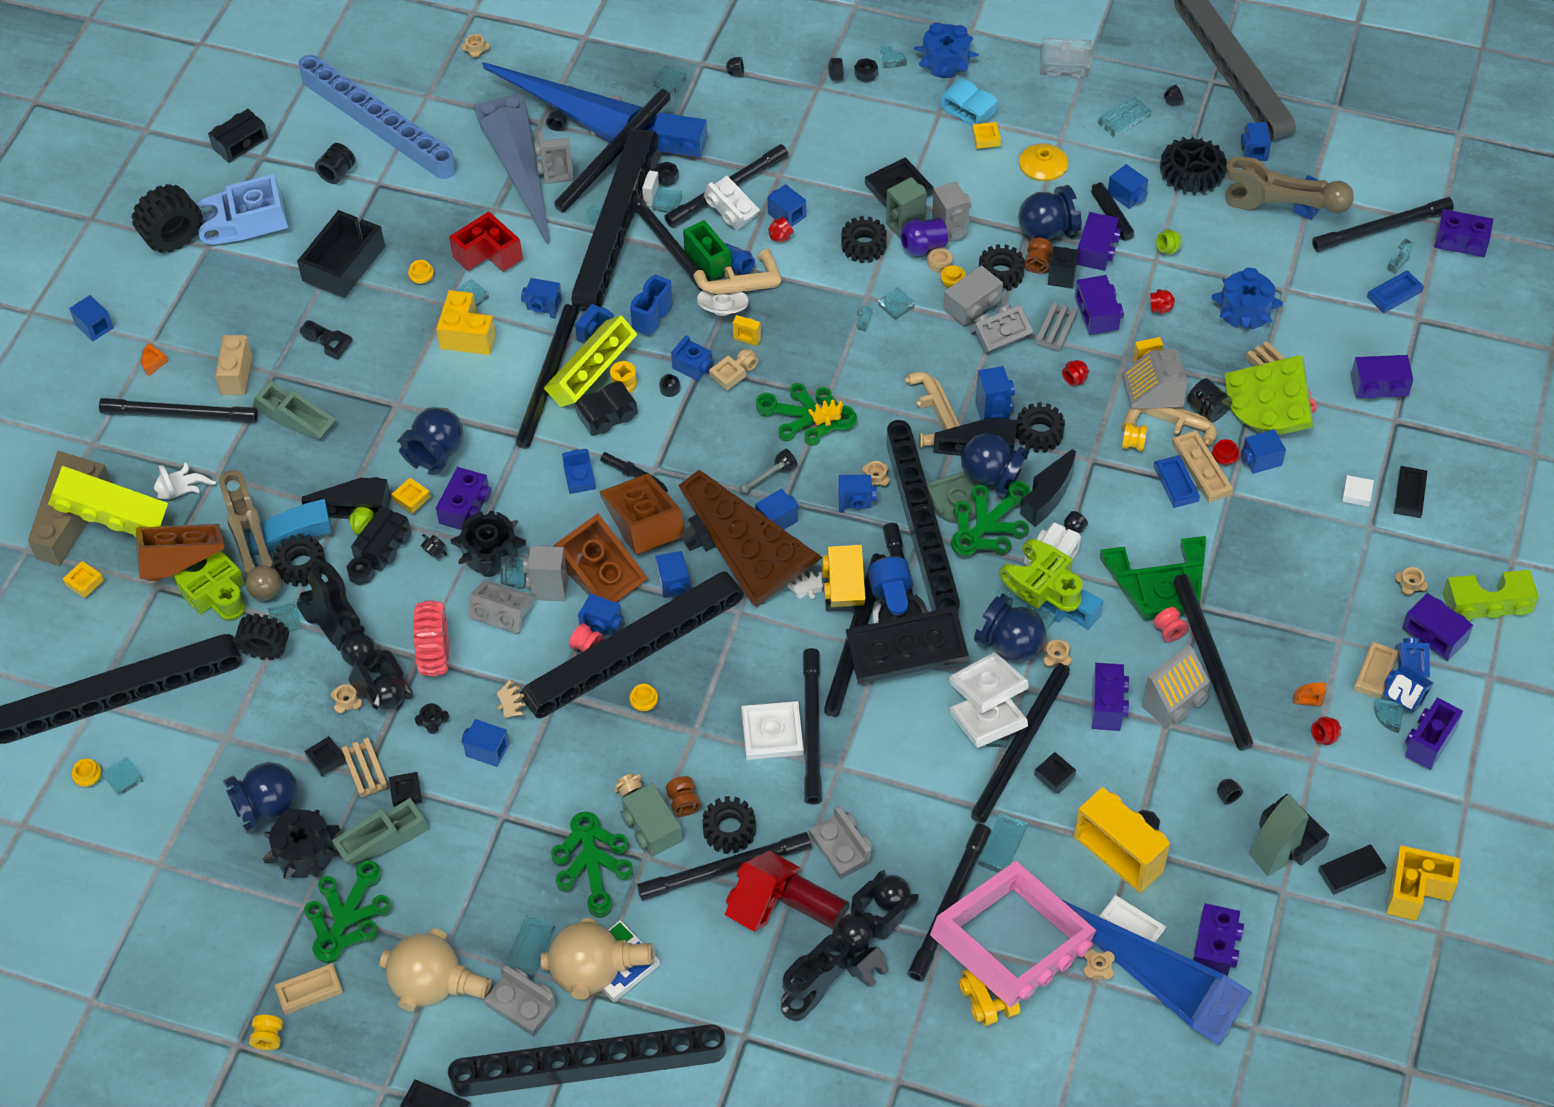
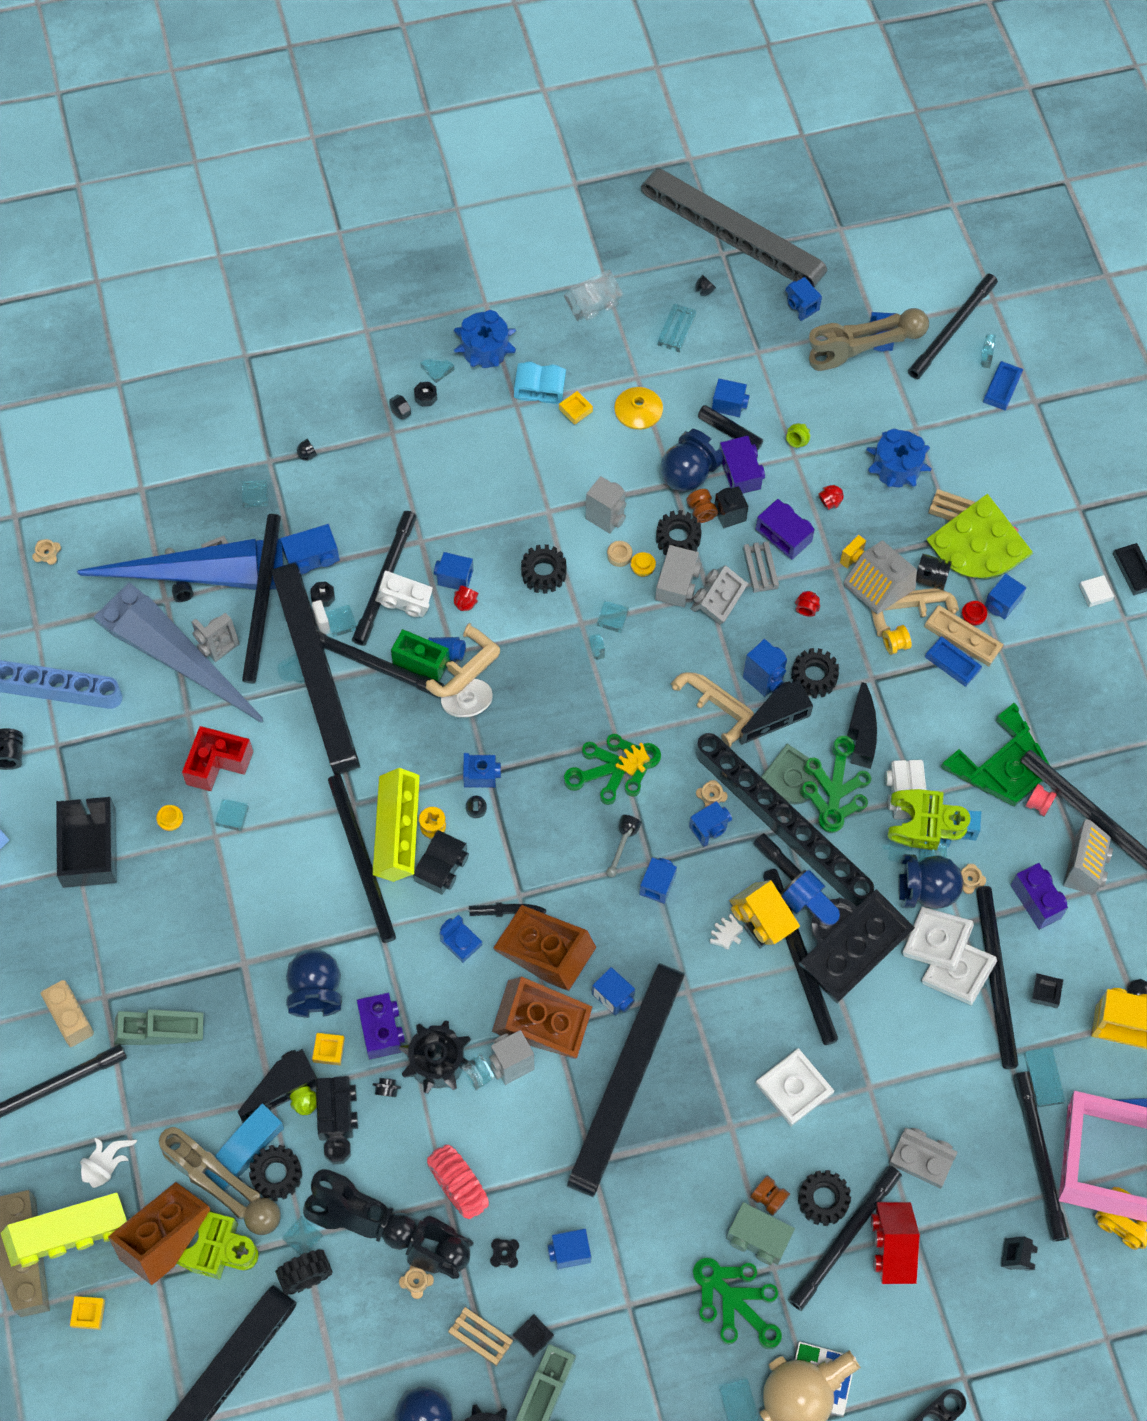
camera: 35 degrees left, 10 degrees up
black piece [299,320,353,360] -> none
black plate [304,736,346,777] -> none
yellow brick [436,290,496,355] -> none
light grey bracket [468,580,535,634] -> none
tan piece [497,680,525,718] -> none
blue brick [521,278,562,319] -> none
coral wheel [569,623,604,652] -> none
blue bracket [575,304,614,344] -> none
blue brick [578,593,624,636] -> none
tan plate [614,773,643,798] -> none
yellow plate [629,684,658,711] -> none
blue brick [630,274,673,335] -> none
reddish brown wing [678,469,822,607] -> none
black tile [680,514,715,552] -> none
tan plate [709,349,758,391] -> none
yellow plate [733,315,761,346] -> none
black piece [781,870,919,1021] -> none
dark red brick [782,874,849,930] -> none
black piece [803,648,822,805] -> none
black plate [865,157,934,207] -> none
sand green brick [886,177,927,239] -> none
dark purple piece [900,217,949,257] -> none
dark blue tile [960,433,1030,499] -> none
black hinge [1064,511,1088,533] -> none
black gear [1159,136,1227,196] -> none
dark purple brick [1351,355,1414,398] -> none
dark purple brick [1434,209,1494,258] -> none

